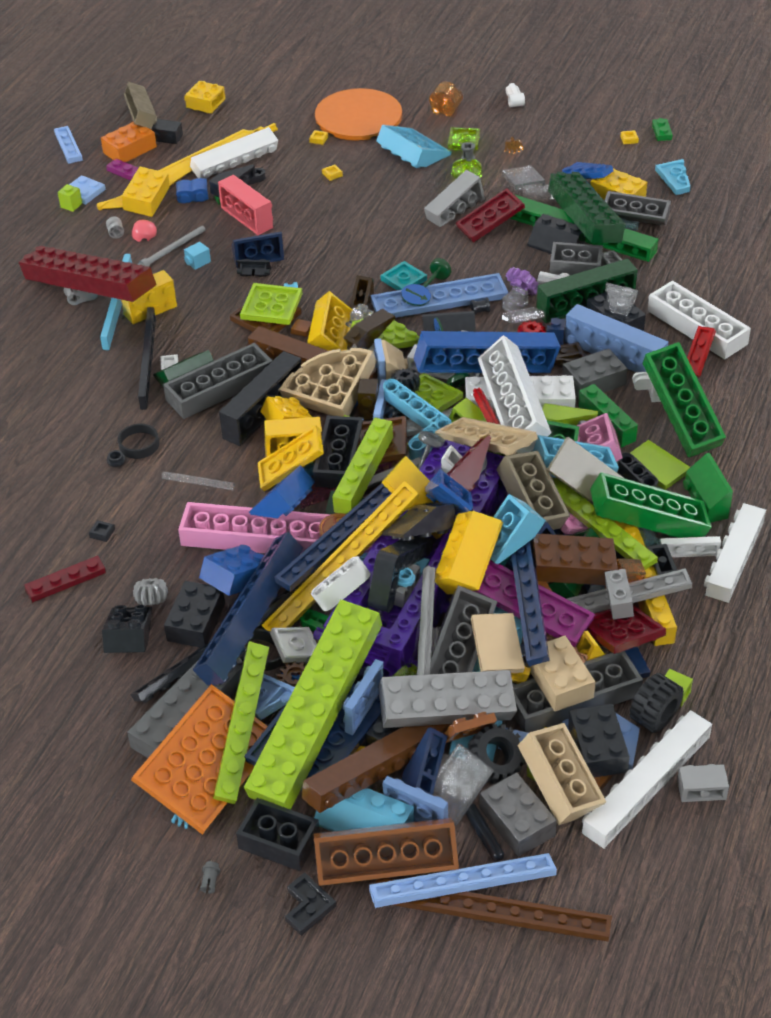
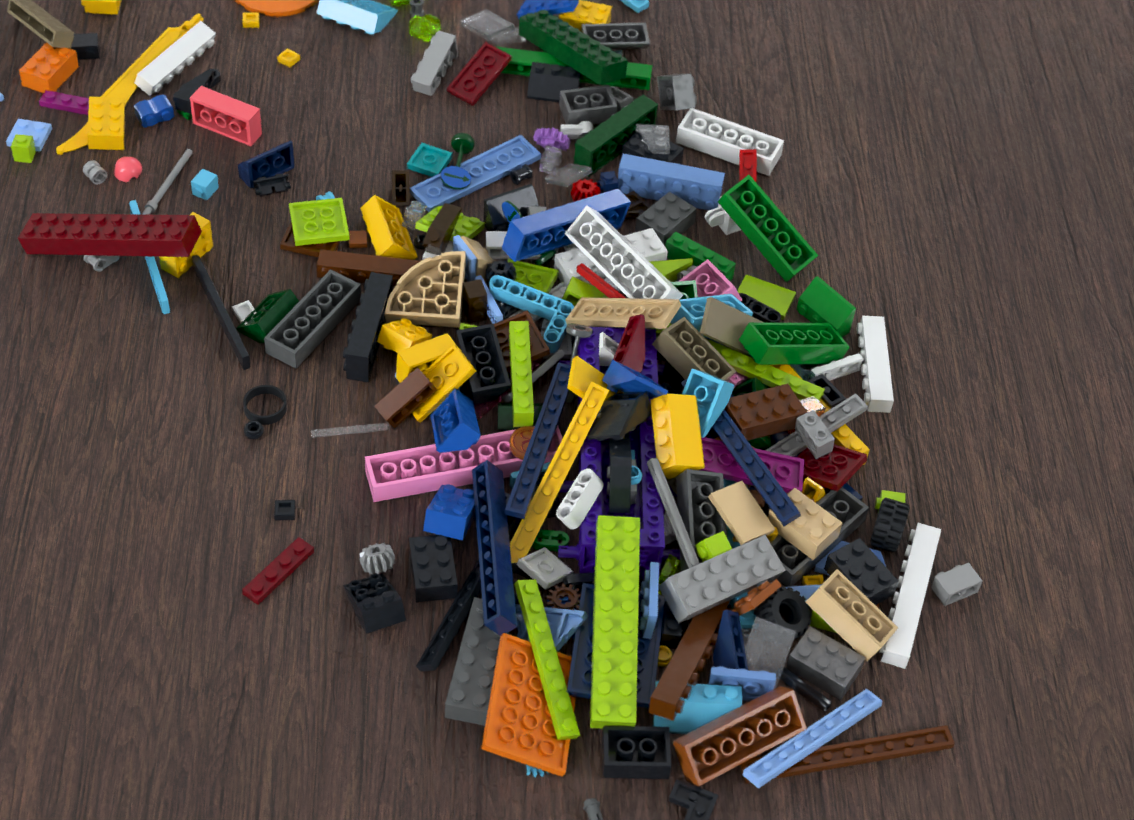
camera: 30 degrees left, 5 degrees up
none -> reddish brown brick [374,368,437,428]
none -> flat silver brick [657,74,697,110]
none -> lime brick [695,531,732,562]

